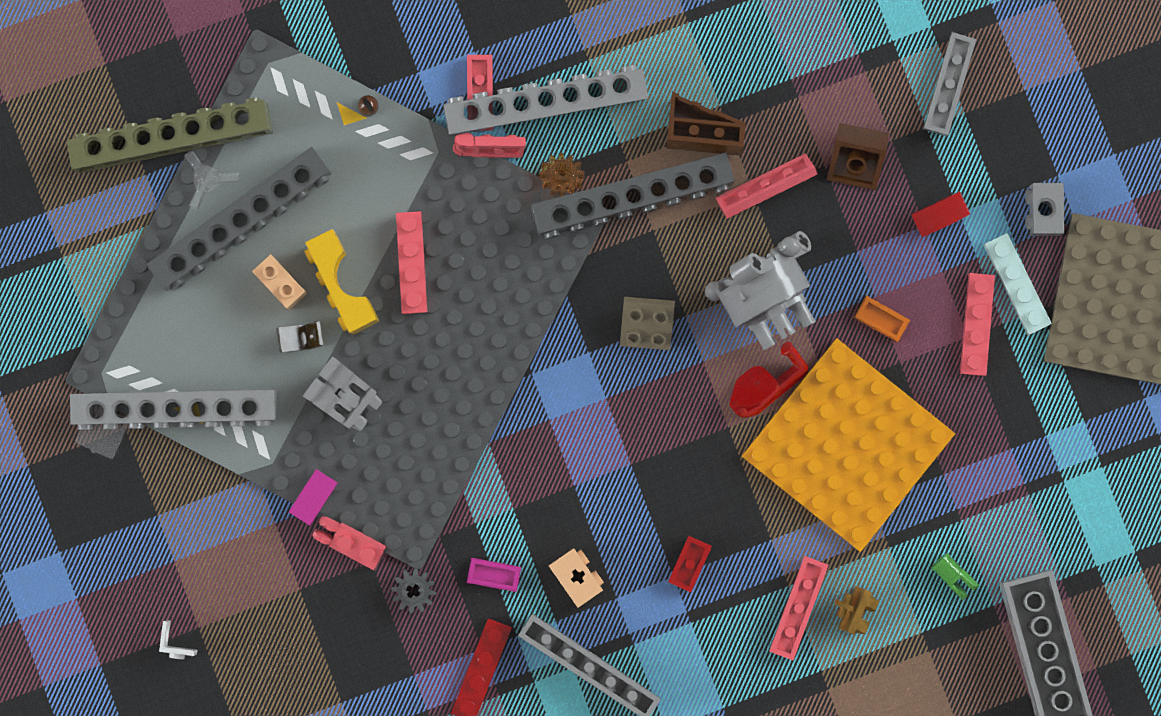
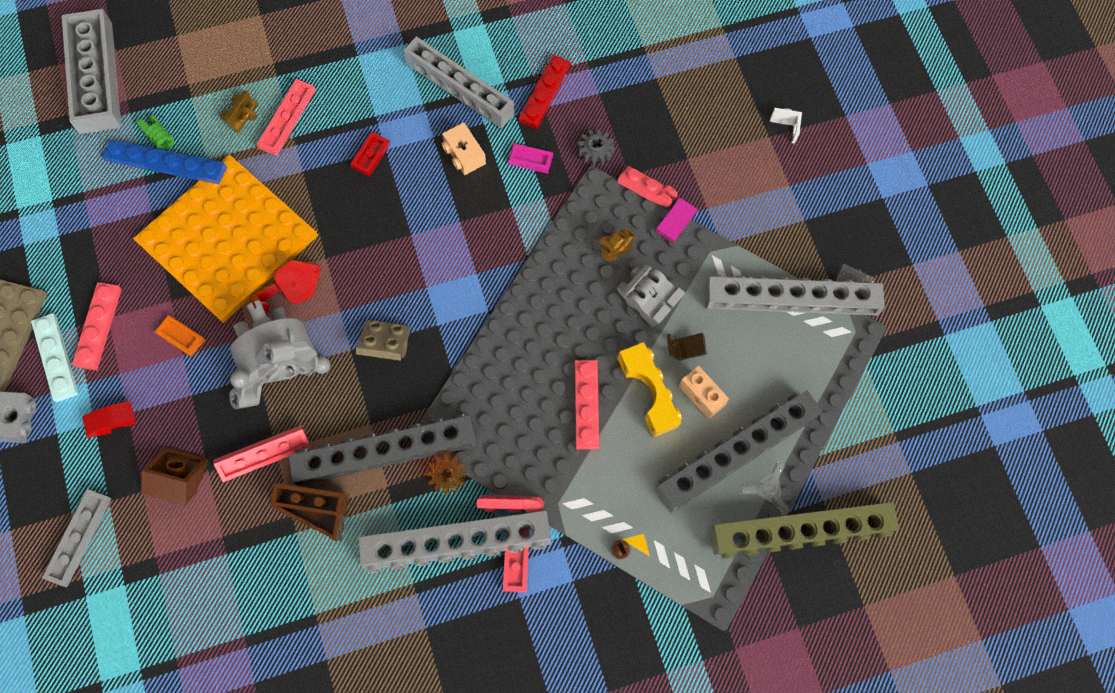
camera: 175 degrees right, 15 degrees down
none -> blue plate [102,139,227,185]
none -> pearl gold hips [599,228,636,261]

